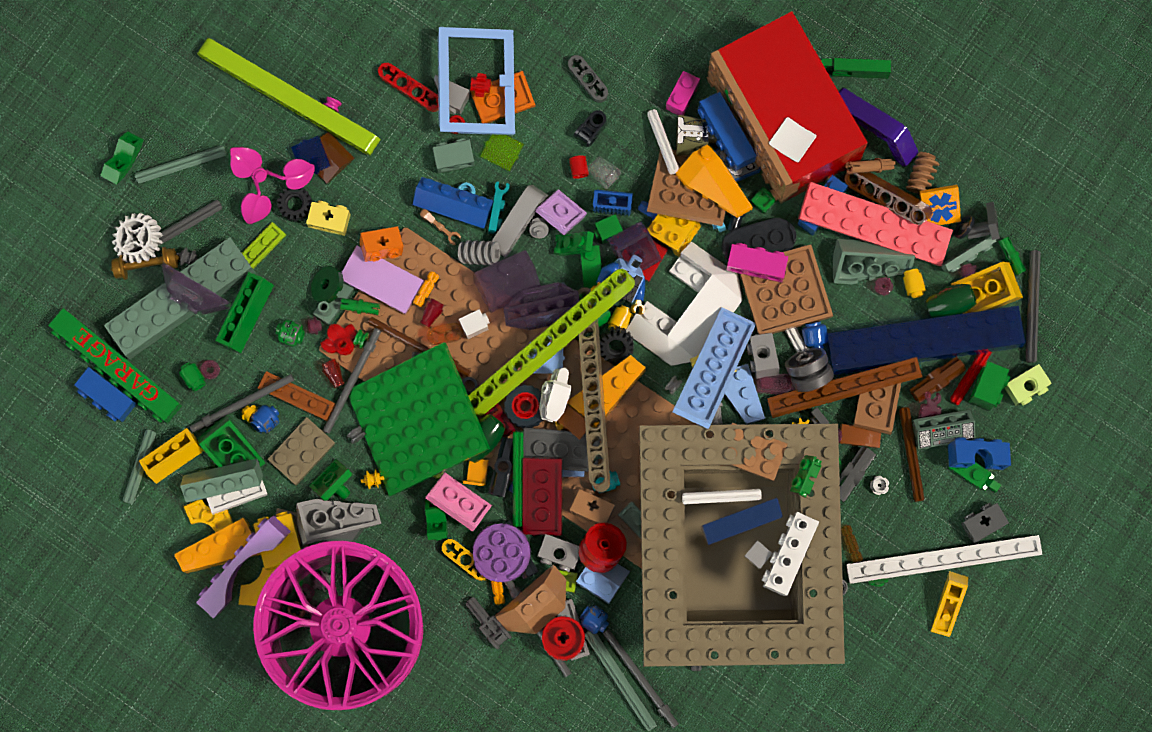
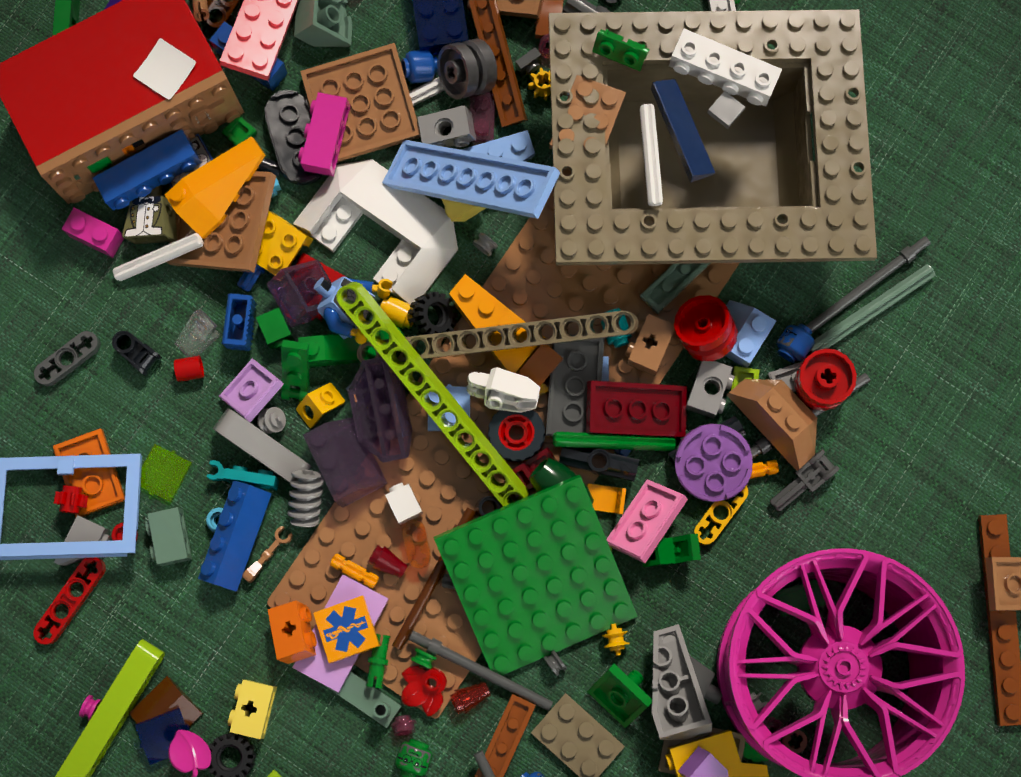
camera: 90 degrees left, 0 degrees up
dark green tile [311,266,344,304] -> none
none -> yellow bracket [296,382,345,428]
none -> light orange tile [313,595,380,664]

